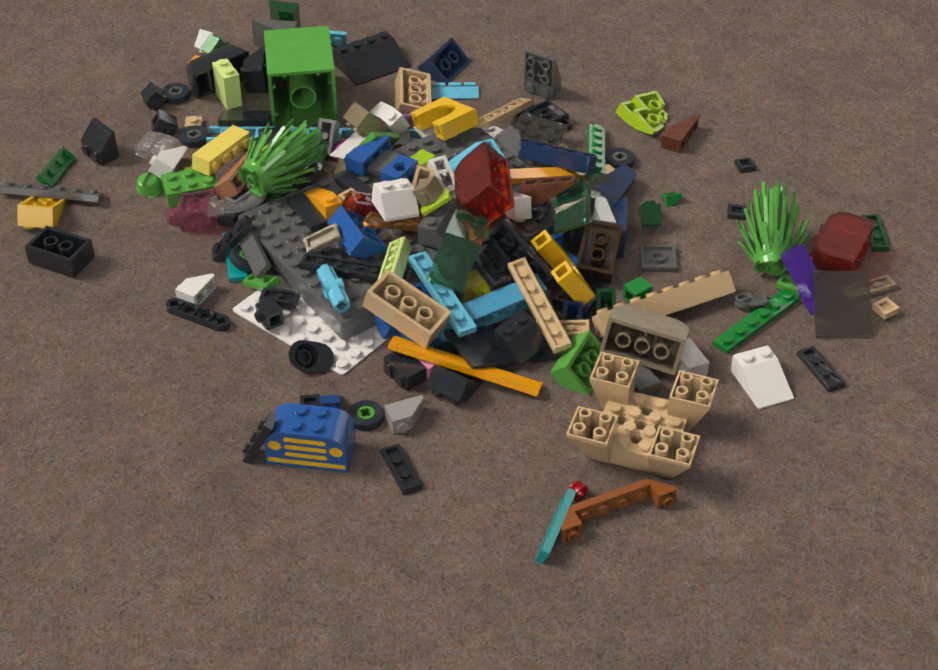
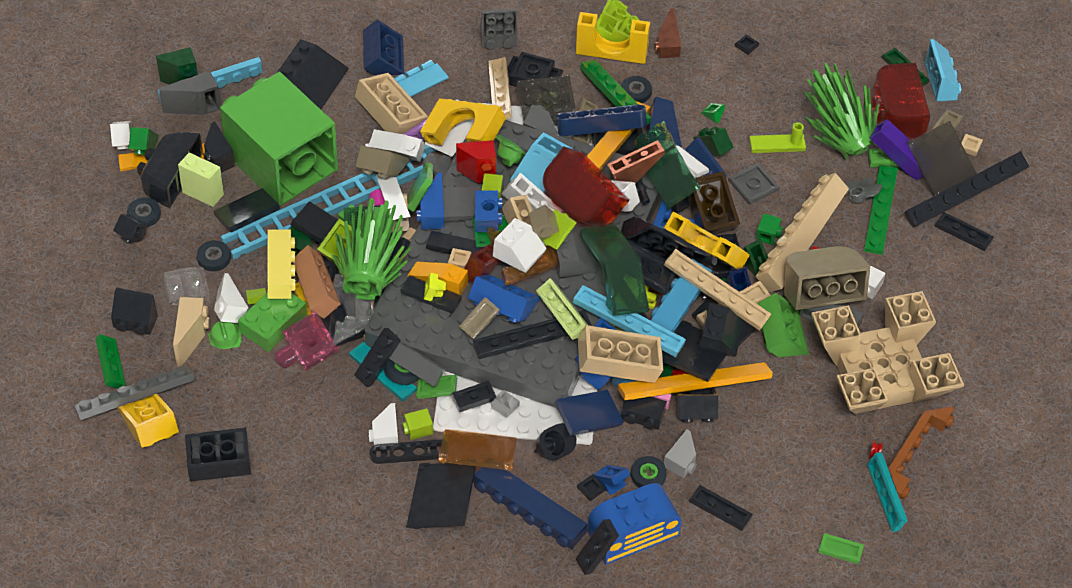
camera: 35 degrees left, 10 degrees up
black brick [151,109,178,137] -> none
tan plate [184,116,203,128] -> none
black brick [254,297,284,331] -> none
light grey slope [315,118,341,154] -> none
medium azure piece [317,264,350,313] -> none
black tile [727,204,746,220] -> none
white slope [731,345,794,409] -> none
none -> tan slope [173,297,210,367]
none -> lime brick [402,408,433,440]
none -> black piece [406,461,477,529]
none -> neon yellow tile [424,273,446,301]
none -> clear orange piece [438,429,516,471]
none -> red slope [456,140,496,183]
none -> dark blue brick [474,459,587,550]
none -> light grey tile [491,390,520,418]
none -> bright green piece [496,135,526,167]
none -> dark blue tile [555,390,624,436]
none -> yellow arch [576,12,650,64]
none -> lime piece [749,123,806,153]
none -> bright green tile [818,533,864,564]
none -> black plate [904,151,1030,228]
none -> medium azure slope [925,39,961,101]

